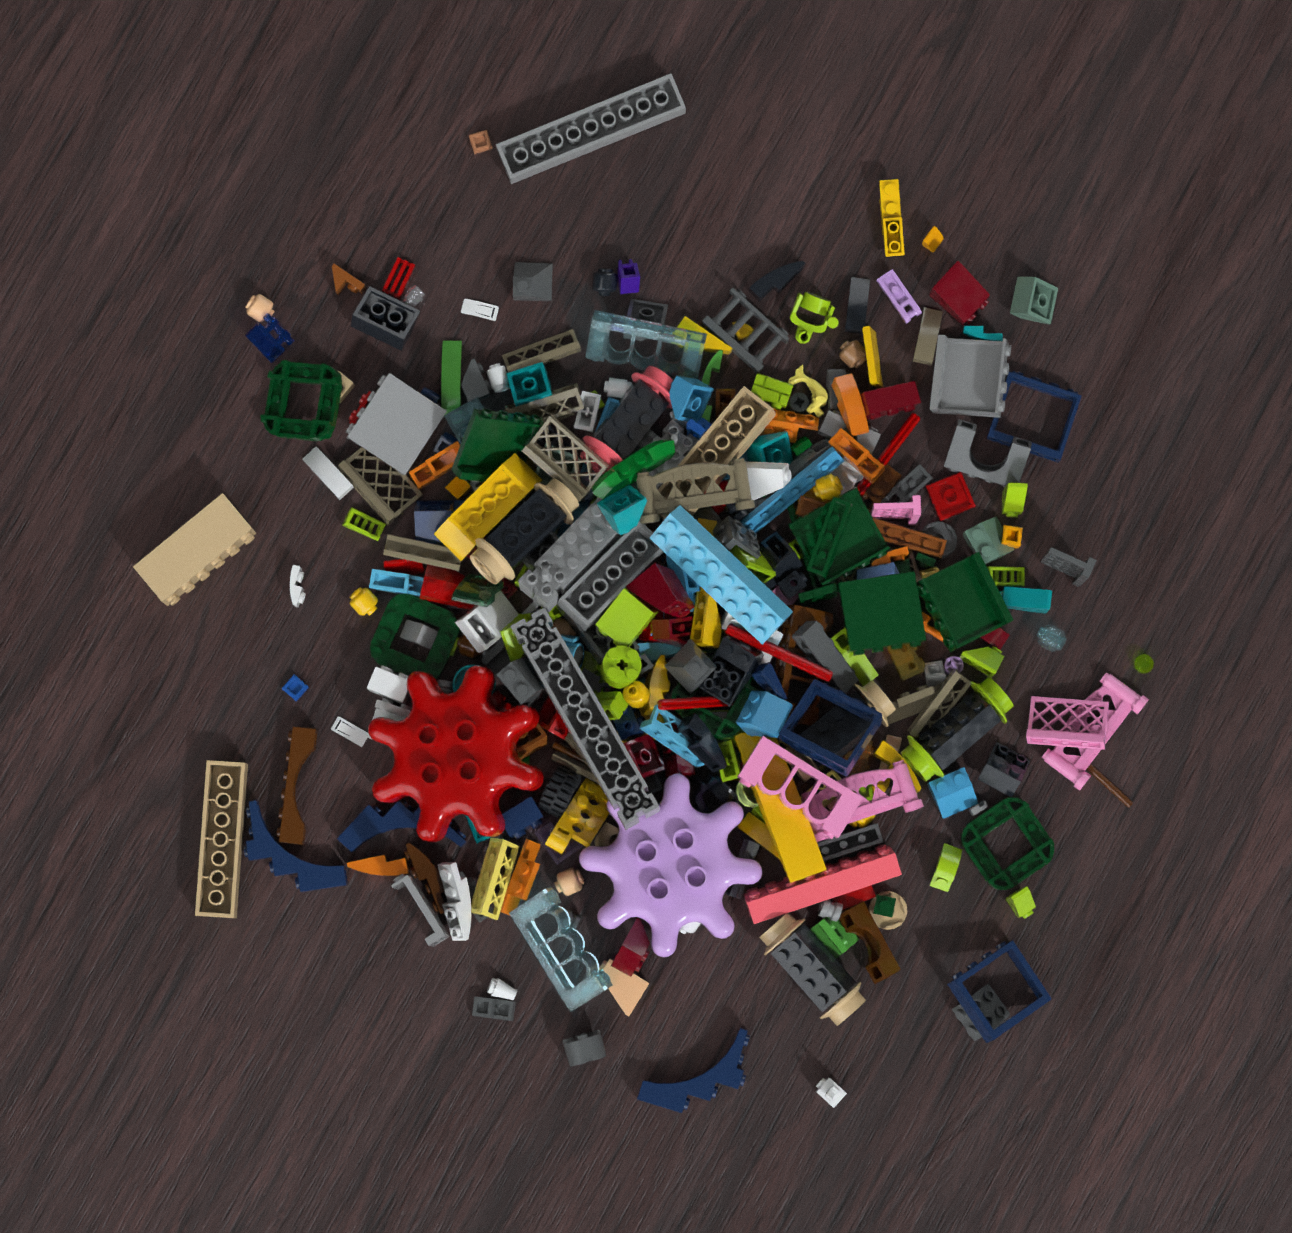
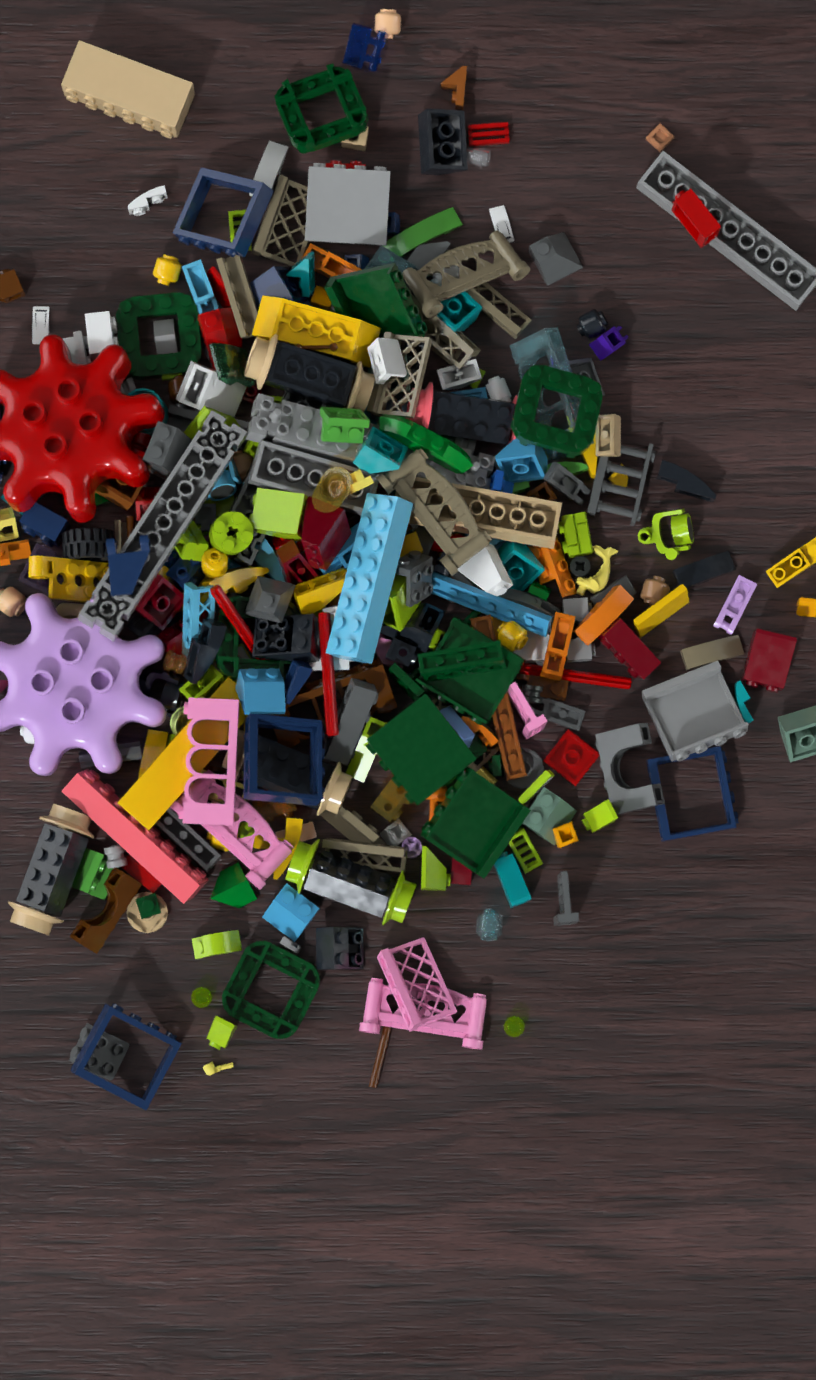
camera: 55 degrees right, 0 degrees up
blue tile [282,674,309,702] -> none
none -> dark blue flag [106,535,150,596]
none -> clear orange wheel [163,650,187,674]
none -> dark blue window [173,167,274,257]
none -> clear neon green plate [191,987,212,1008]
none -> light yellow hand [203,1062,233,1076]
none -> green slope [210,862,257,908]
none -> teal slope [286,251,315,297]
none -> reddish brown hinge [295,343,338,352]
none -> clear yellow piece [312,466,352,513]
none -> bright green bracket [320,407,370,444]
none -> light yellow tile [348,469,374,494]
none -> white panel [367,338,407,384]
none -> dark tan piece [402,231,530,318]
none -> dark green plate [511,365,602,458]
none -> lime tile [518,770,555,805]
none -> pearl dark grey wheel [522,685,543,704]
none -> dark grey hinge [543,461,590,506]
none -> tan slope [596,414,621,457]
none -> red window [671,188,721,248]

